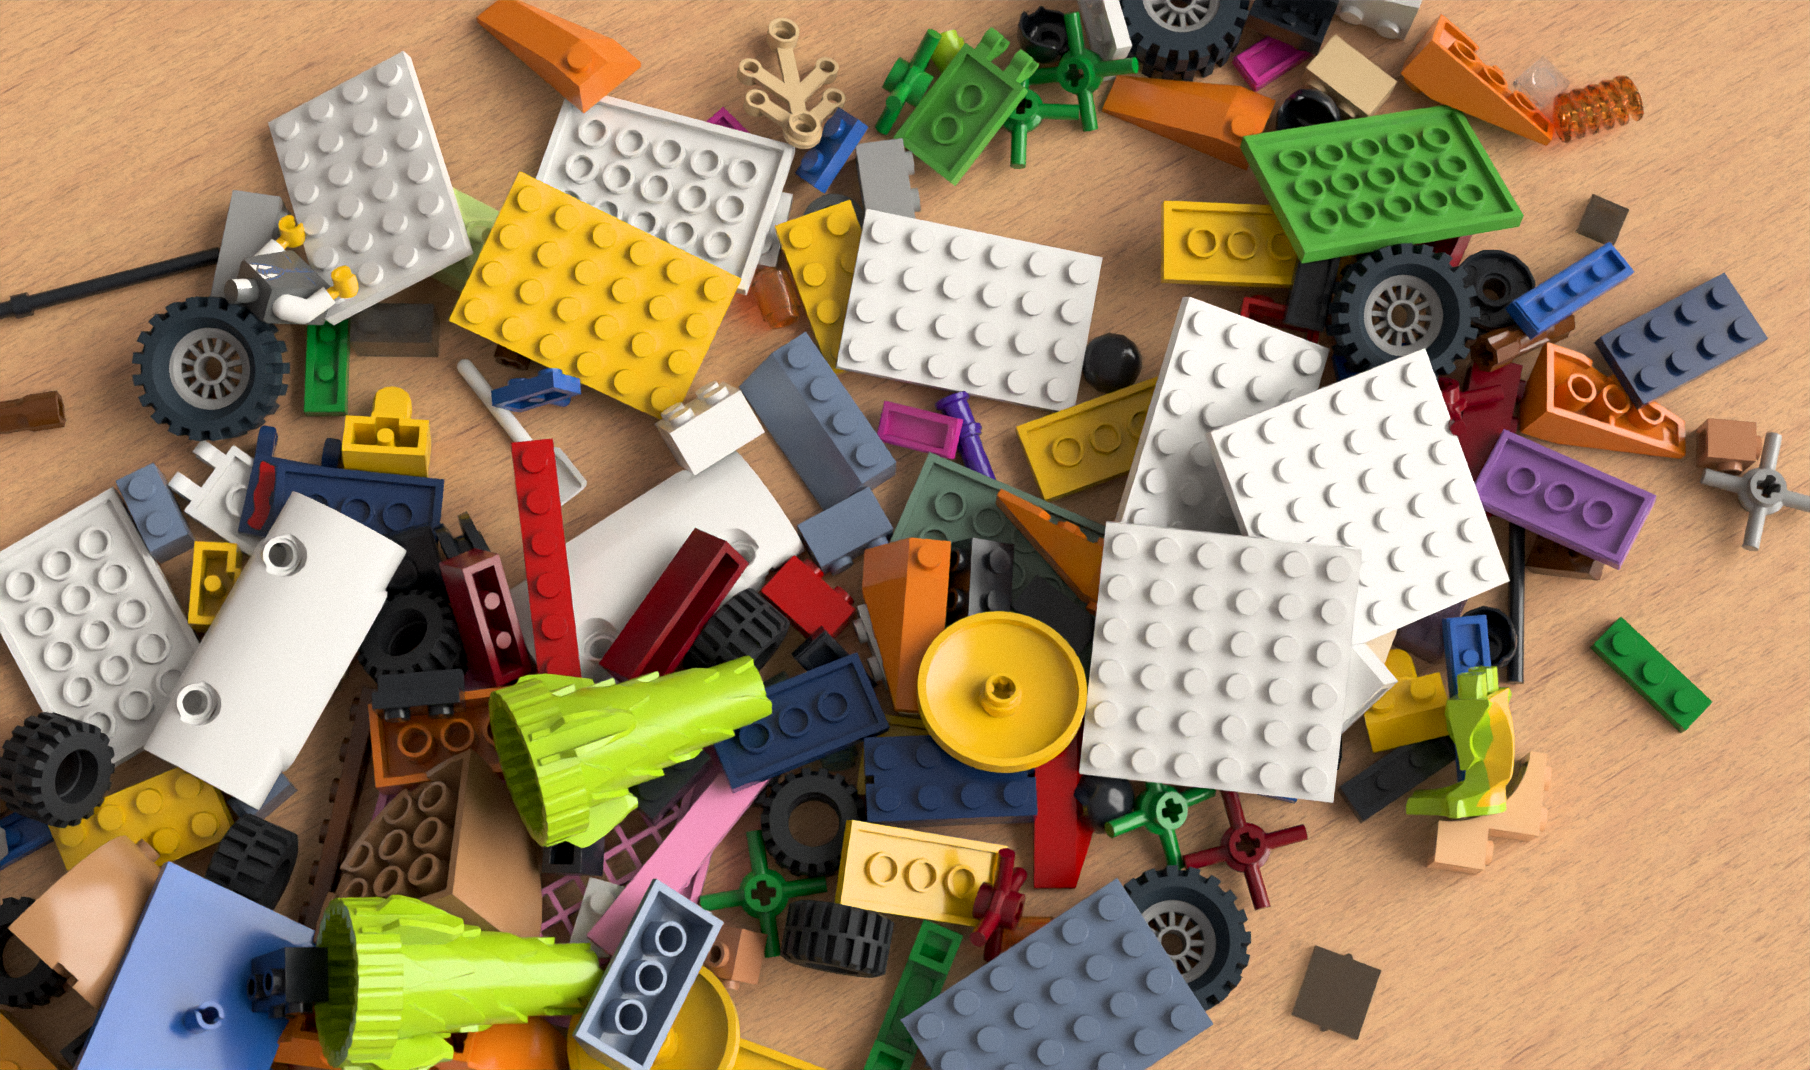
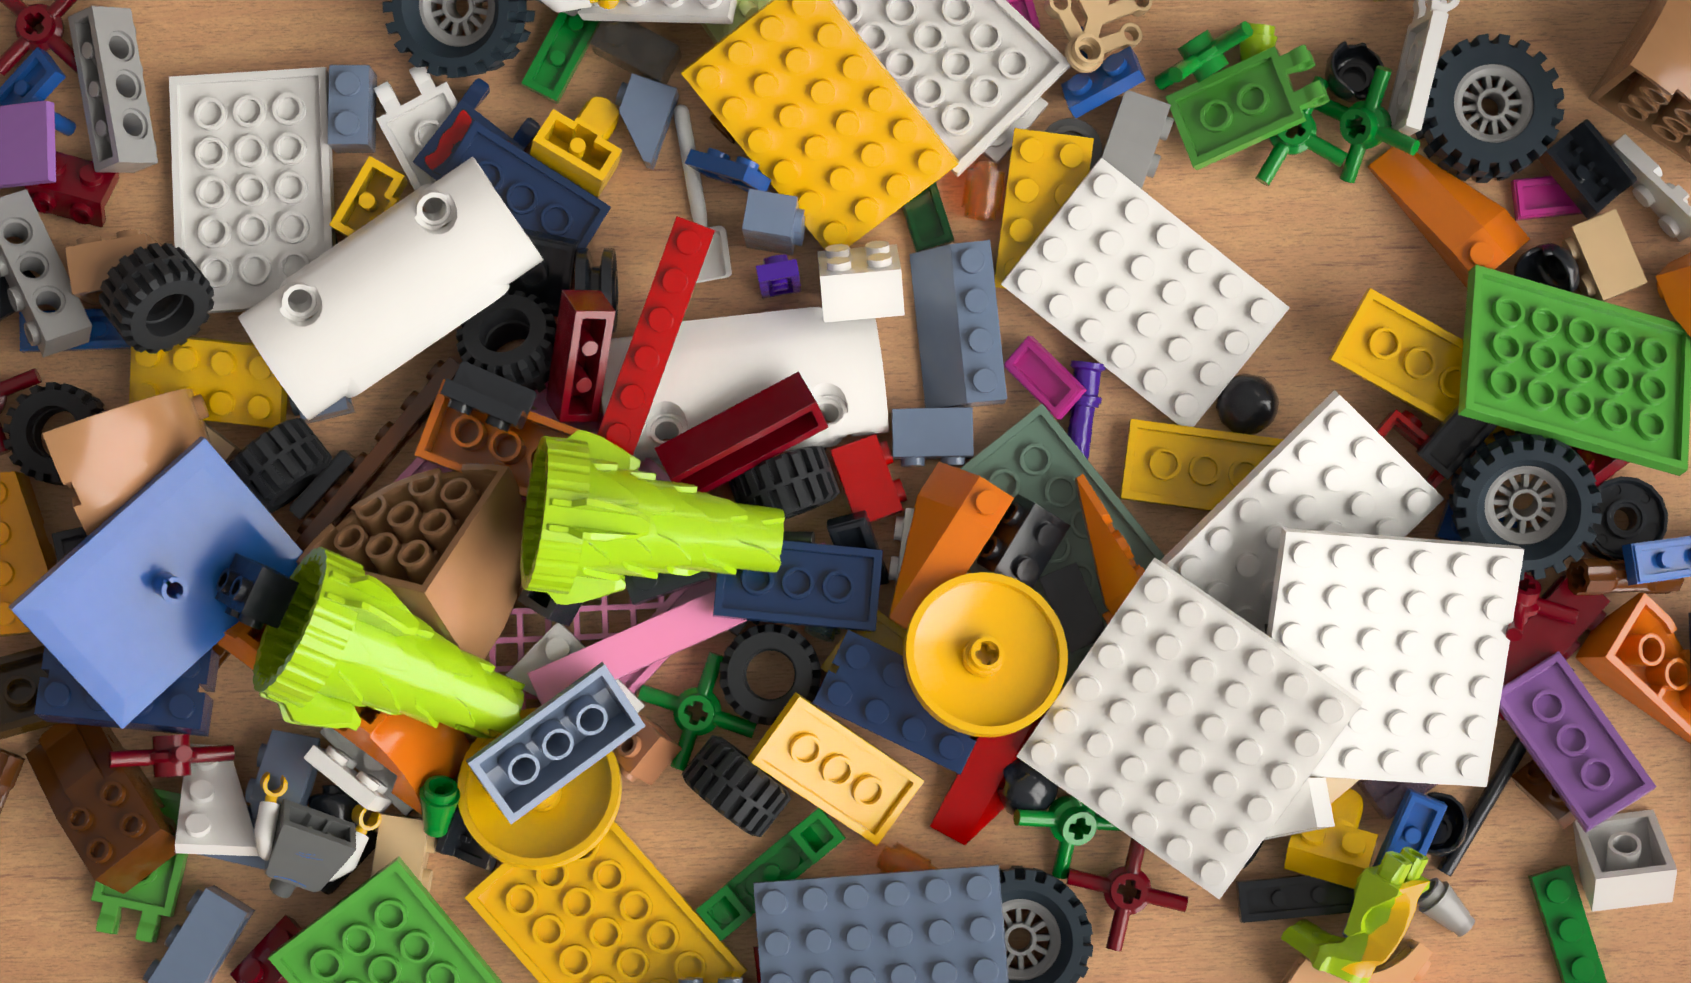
camera: 35 degrees right, 10 degrees up
dark red bar [969,848,1027,962] -> none
none -> black tile [289,450,356,519]
none -> sand blue slope [615,73,679,170]
none -> sand blue brick [742,189,806,255]
none -> dark purple plate [756,254,801,299]
none -> dark green tile [901,182,954,252]
none -> light grey cone [1417,878,1475,937]
none -> white slope [1573,809,1677,912]

